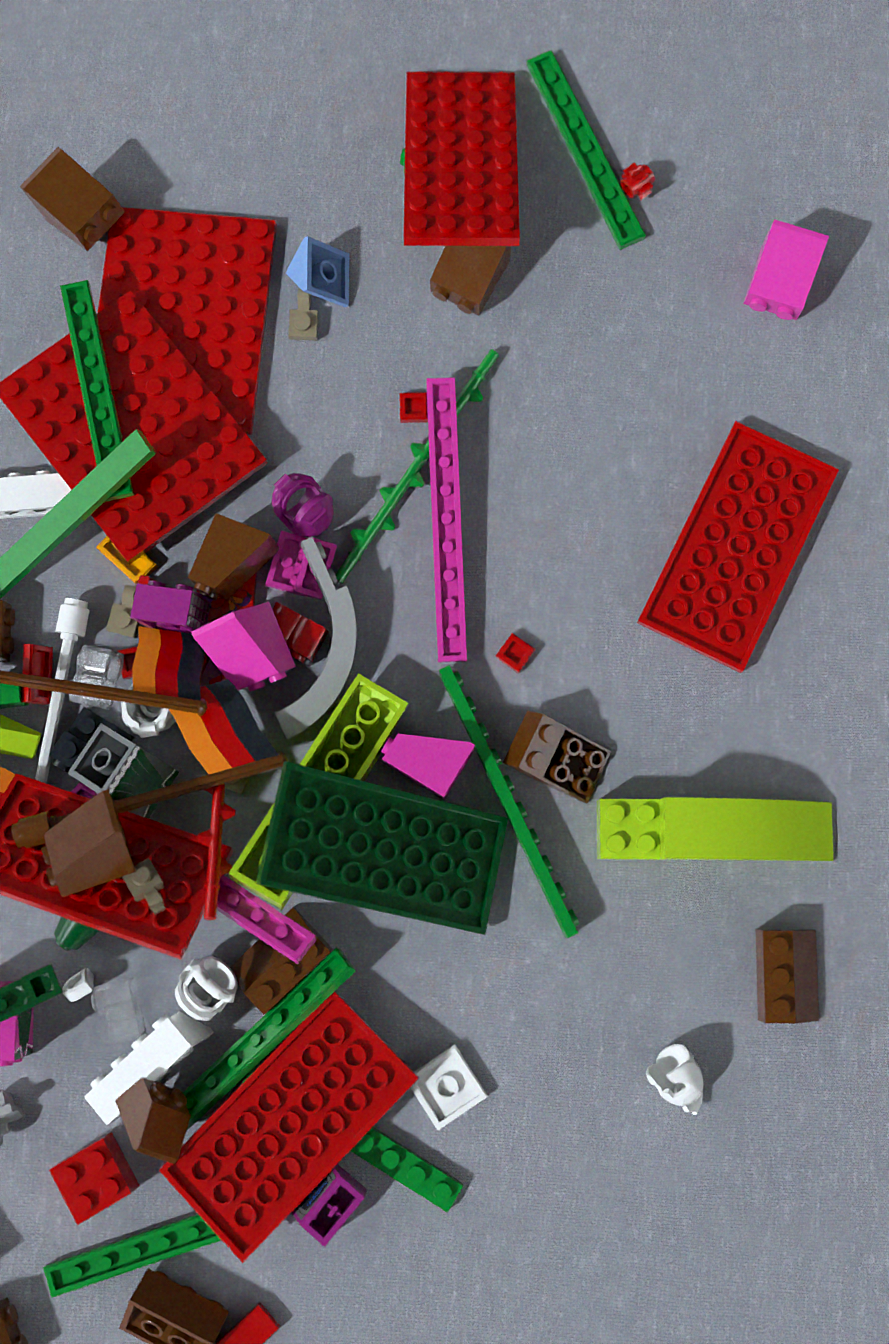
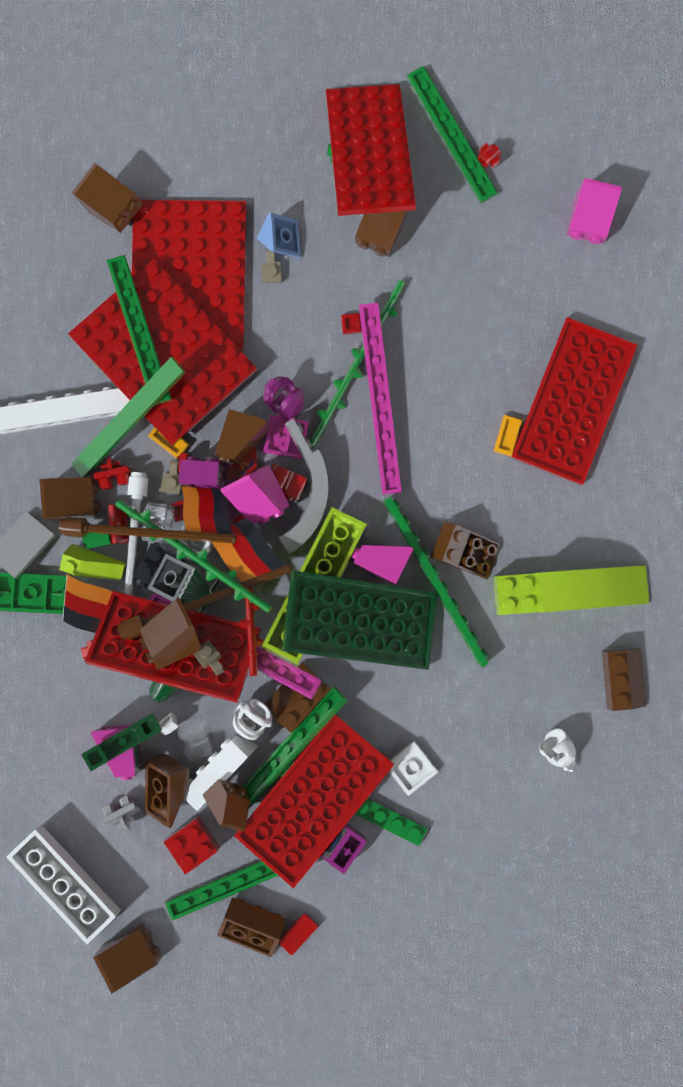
camera: 10 degrees left, 5 degrees up
red tile [495,633,536,674] -> none
none -> red hips [94,457,132,490]
none -> green plant [115,499,272,613]
none -> reddish brown slope [145,753,189,828]
none -> light orange tile [493,415,522,457]

